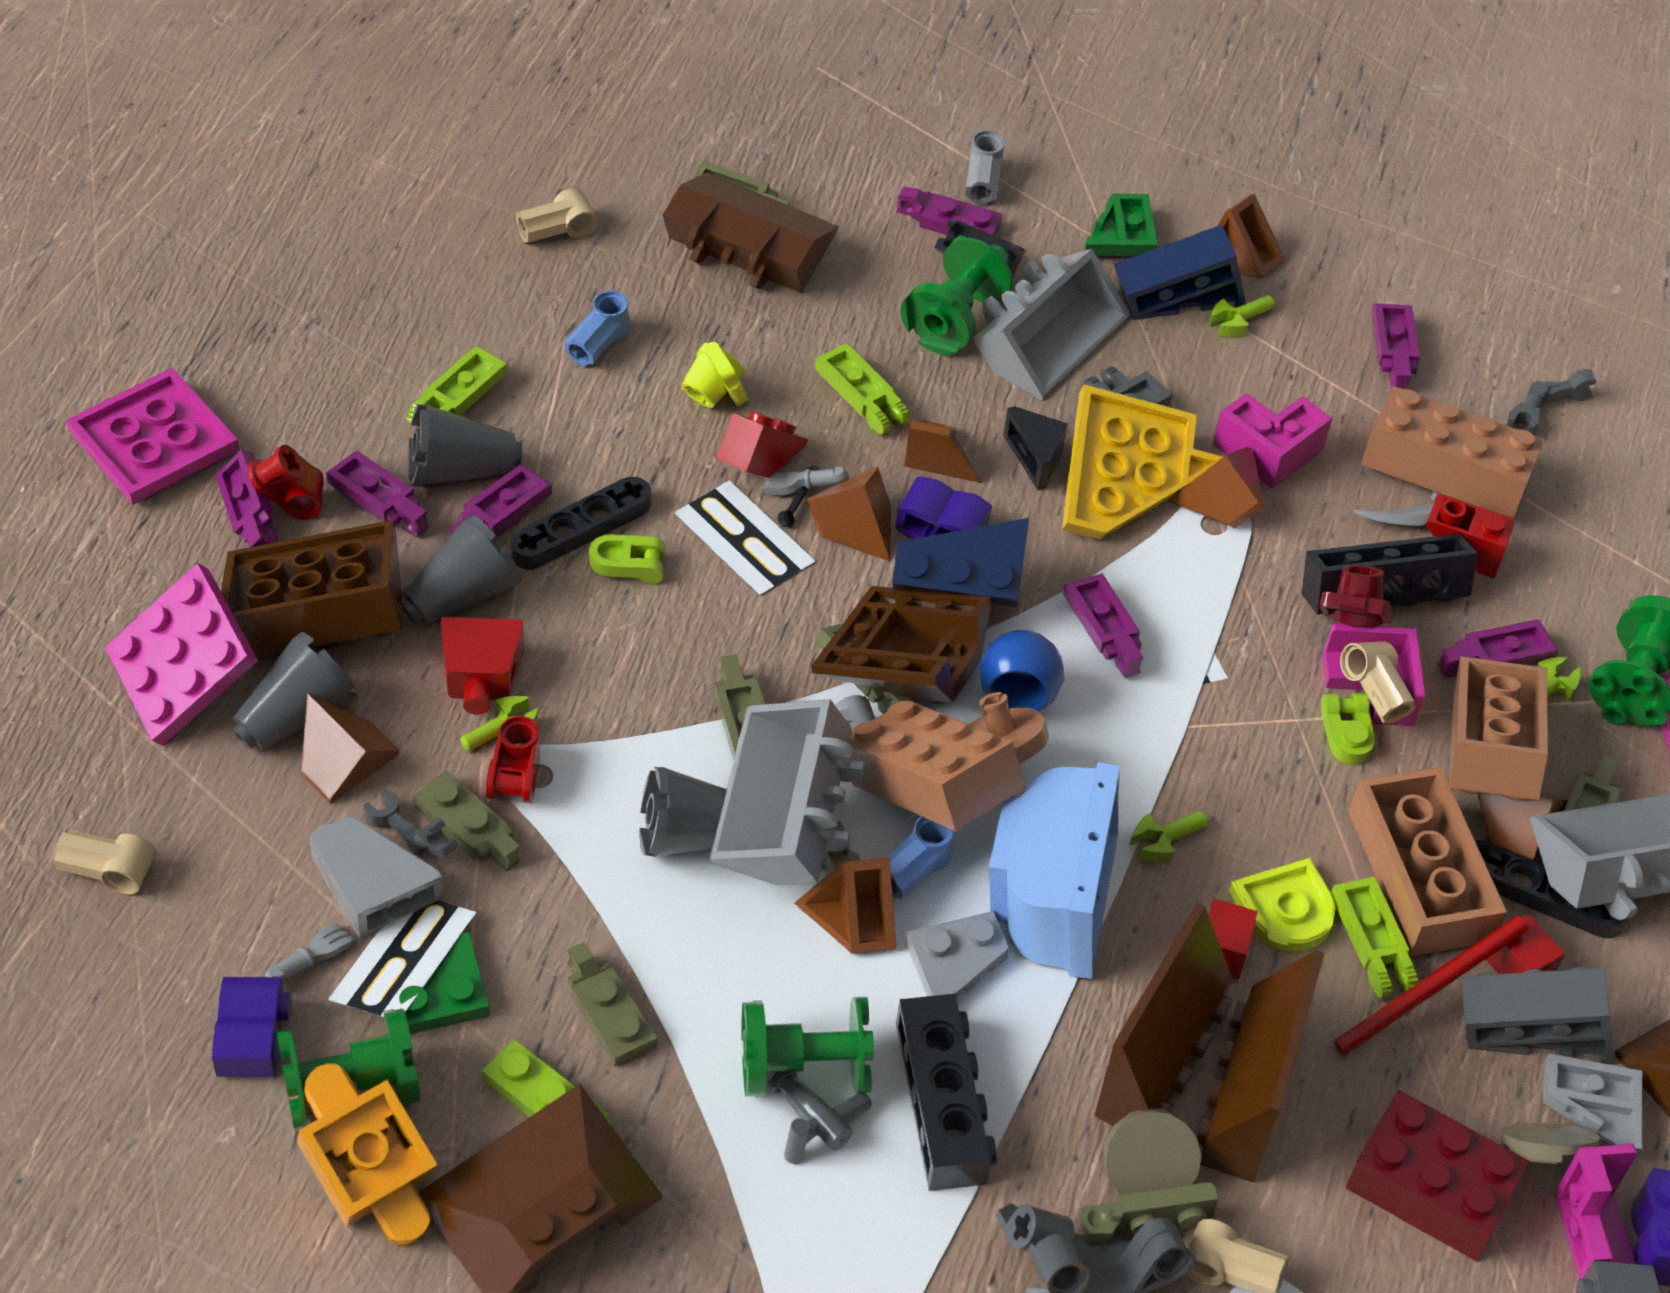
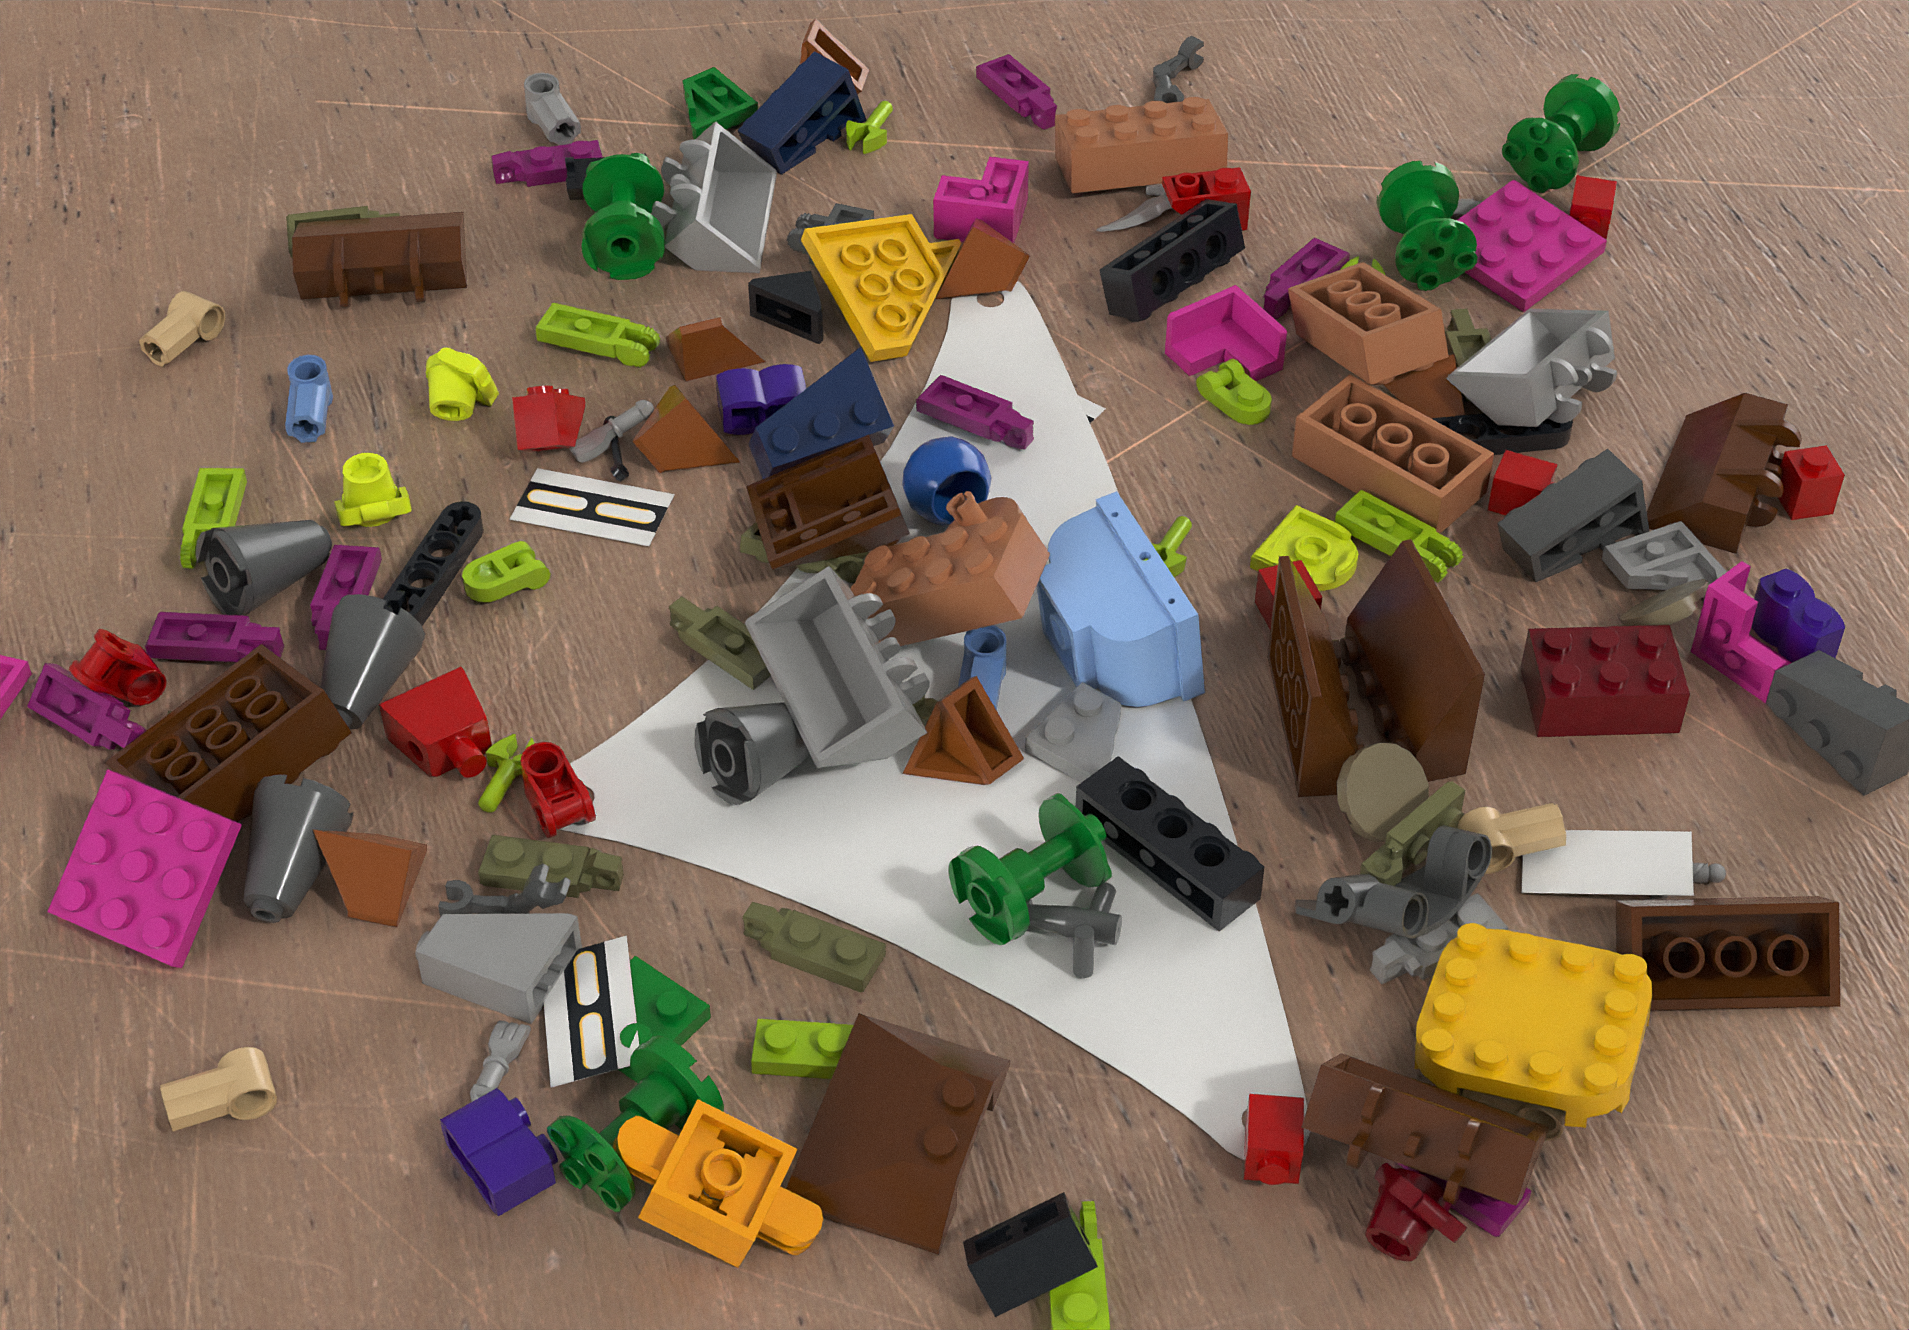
camera: 30 degrees left, 5 degrees down
dark red piece [1320,565,1393,627] -> none
red piece [1333,915,1528,1056] -> none
tan piece [1340,641,1416,724] -> none
none -> neon yellow piece [334,453,412,527]

